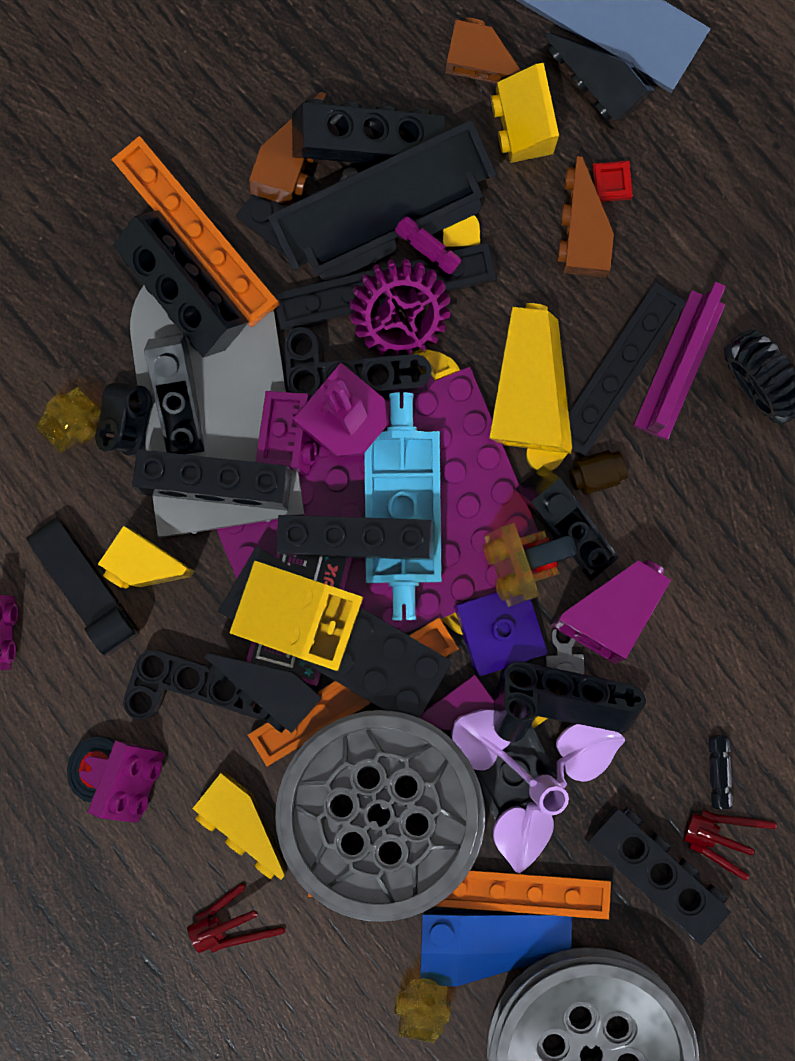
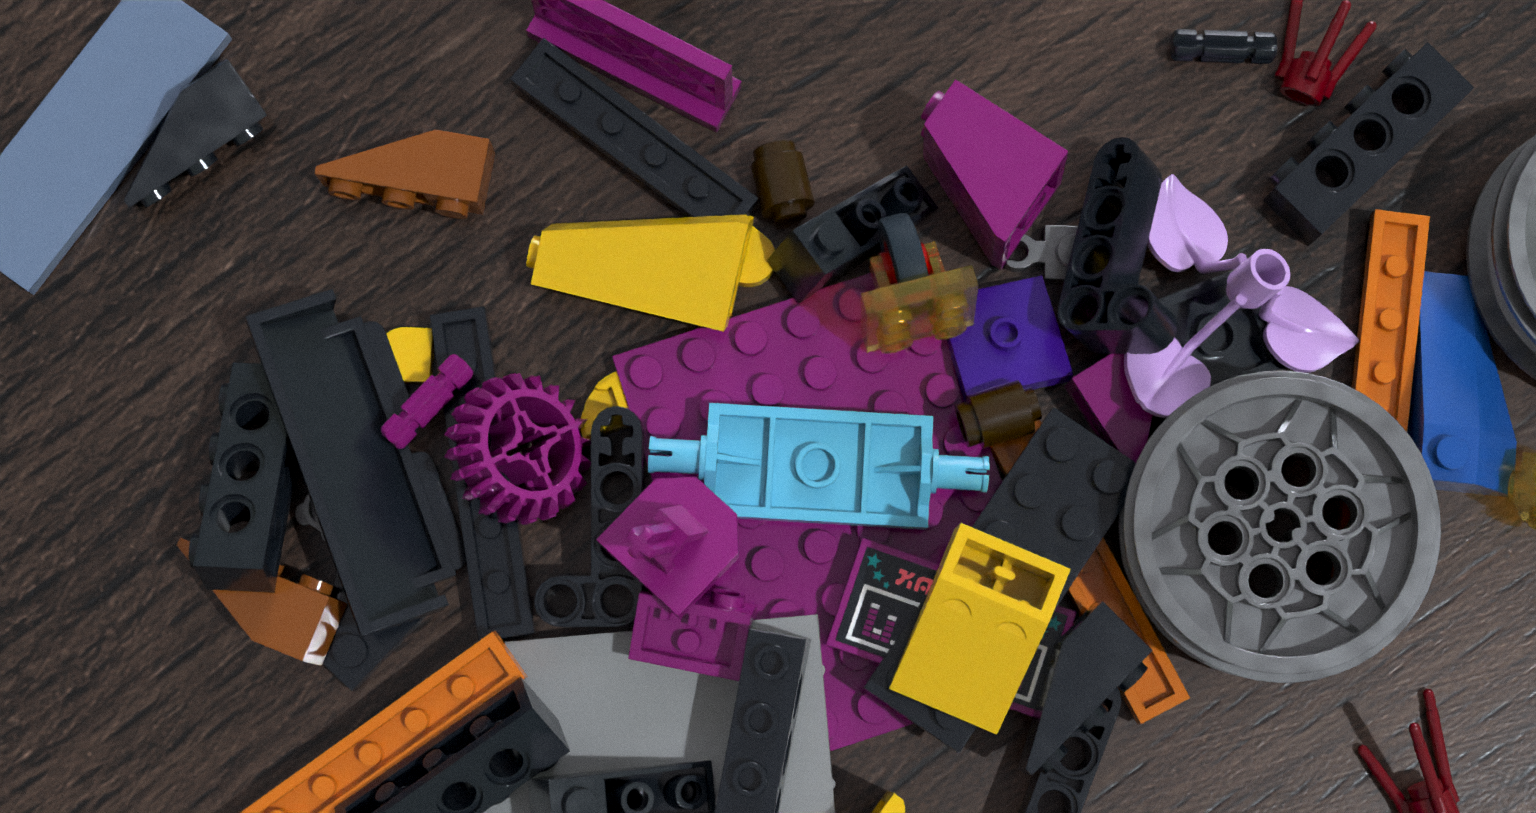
camera: 90 degrees left, 5 degrees down
yellow slope [192,771,287,880] -> none
black brick [276,515,435,561] -> none
dark orange slope [446,18,521,84] -> none
yellow slope [491,63,559,163] -> none
red tile [592,161,633,202] -> none
none -> dark brown brick [955,380,1042,449]

